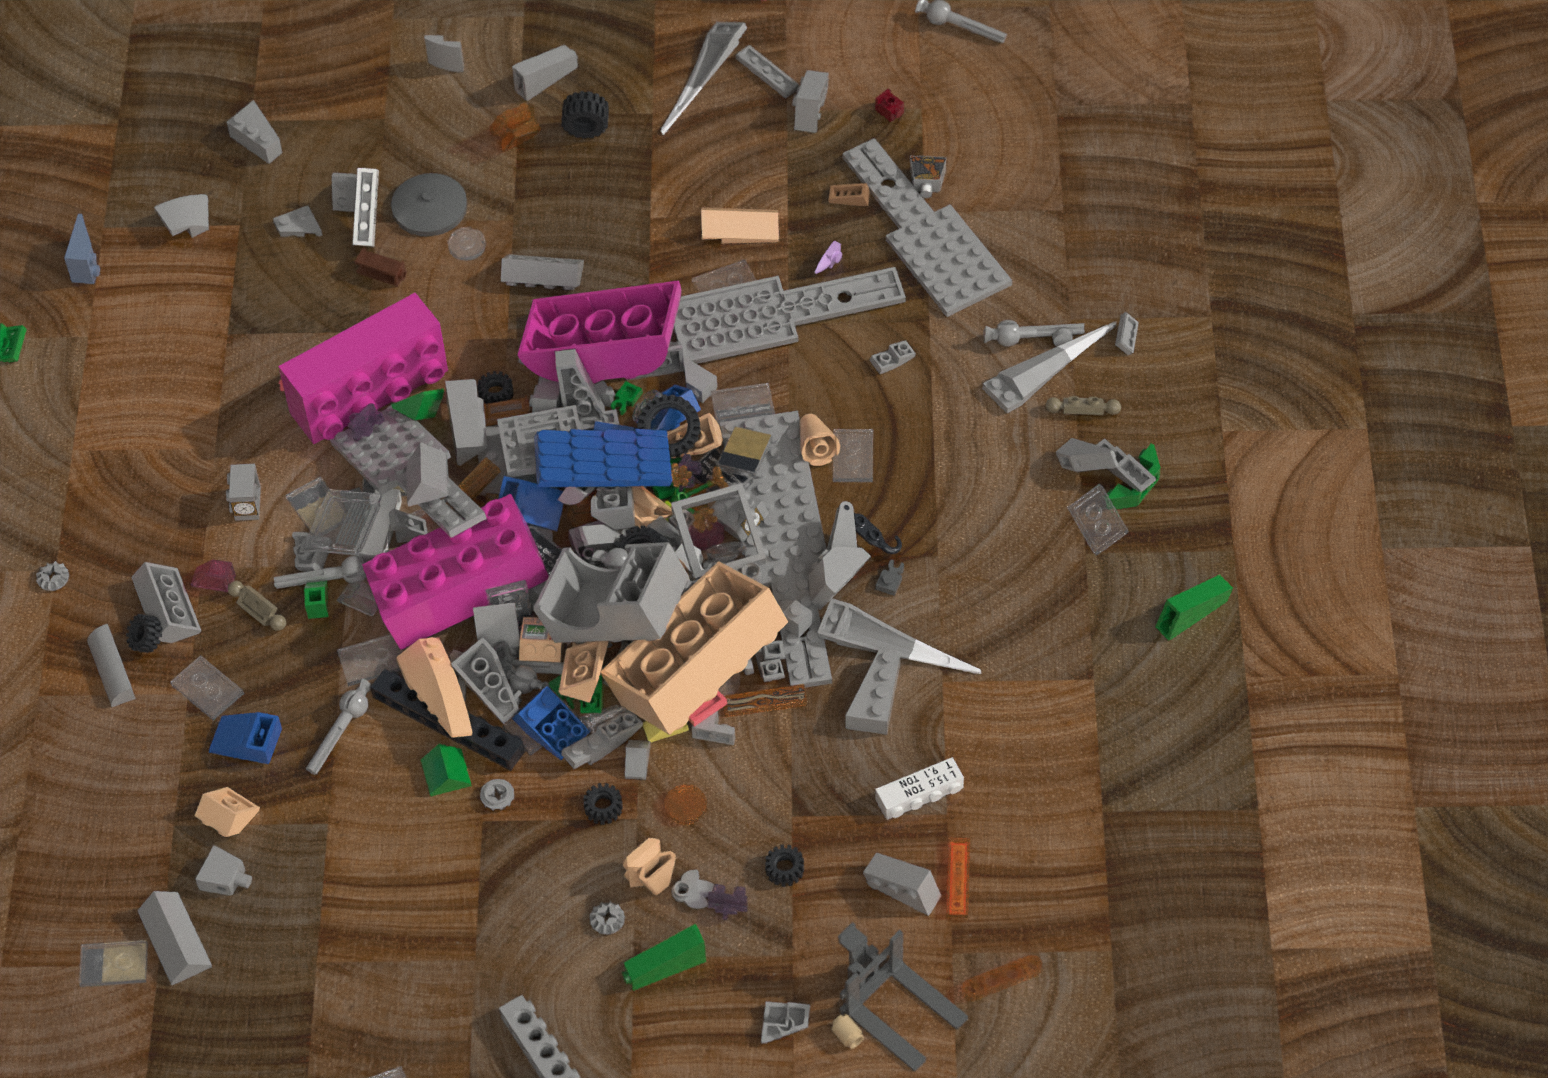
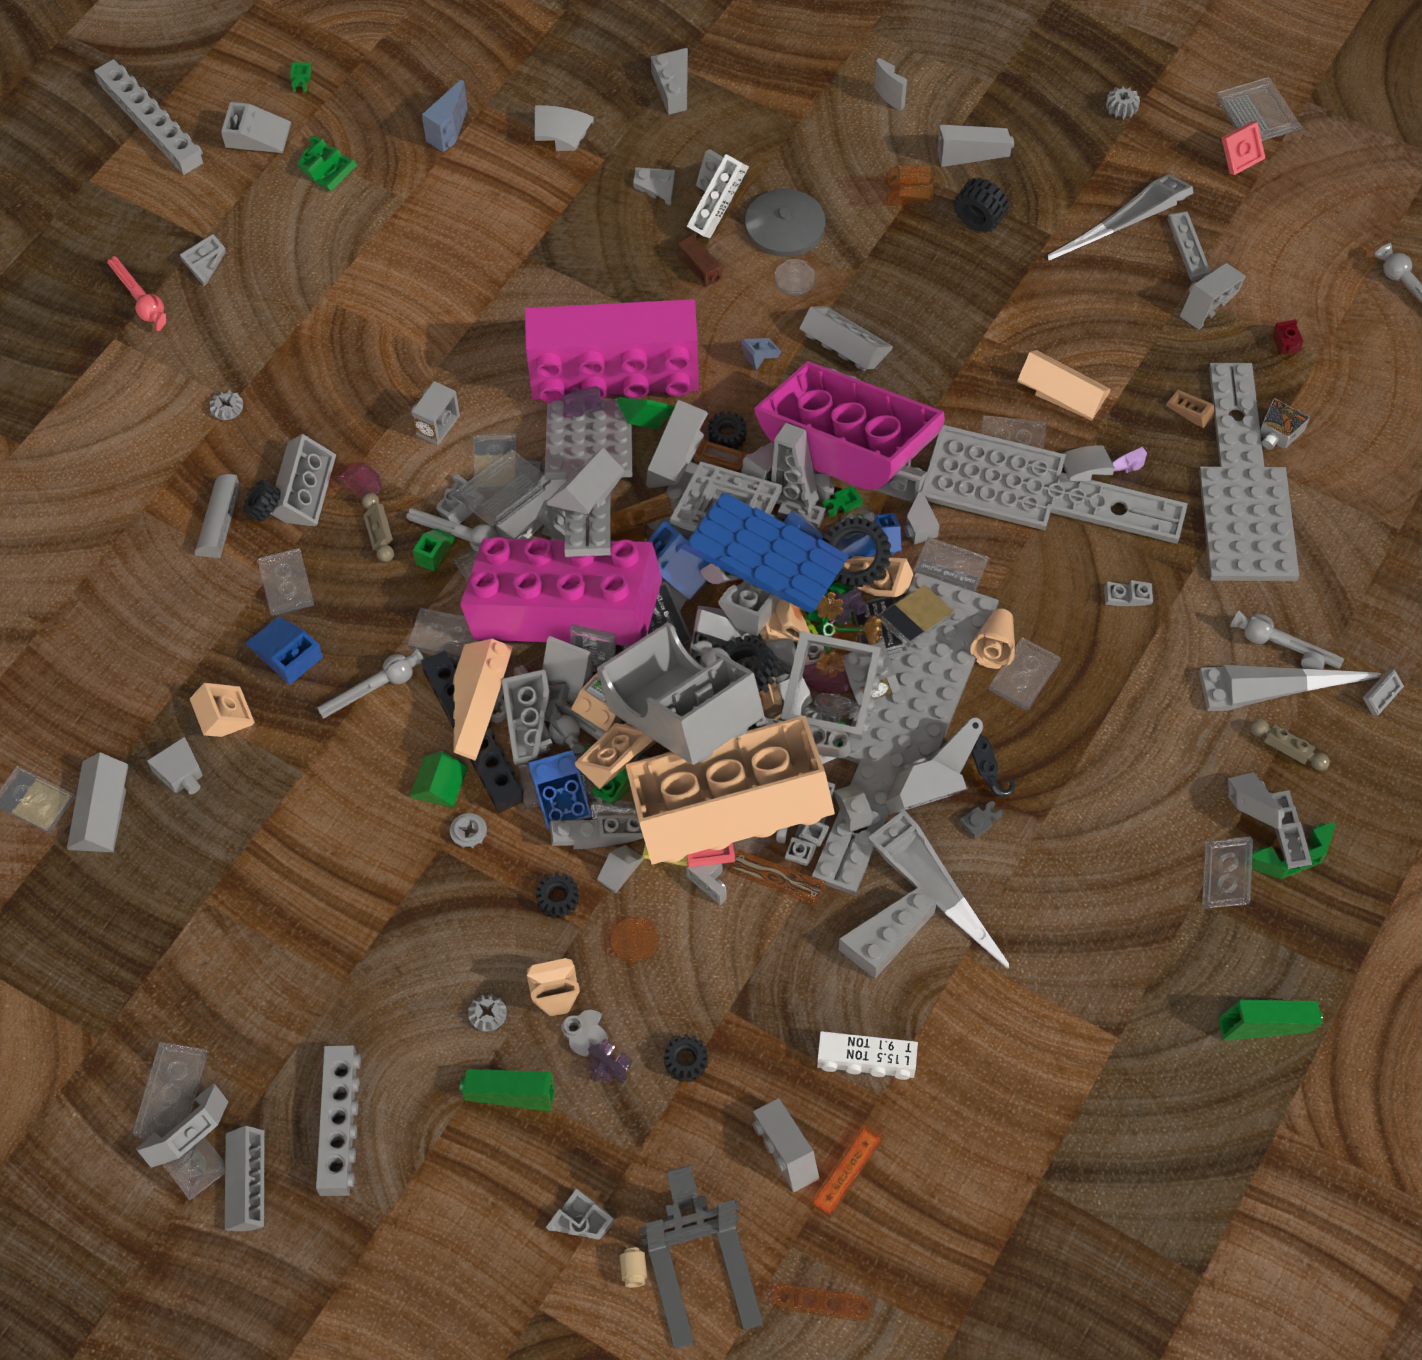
camera: 30 degrees right, 5 degrees up
none -> sand blue slope [741,338,782,370]
none -> light grey slope [1063,446,1115,482]

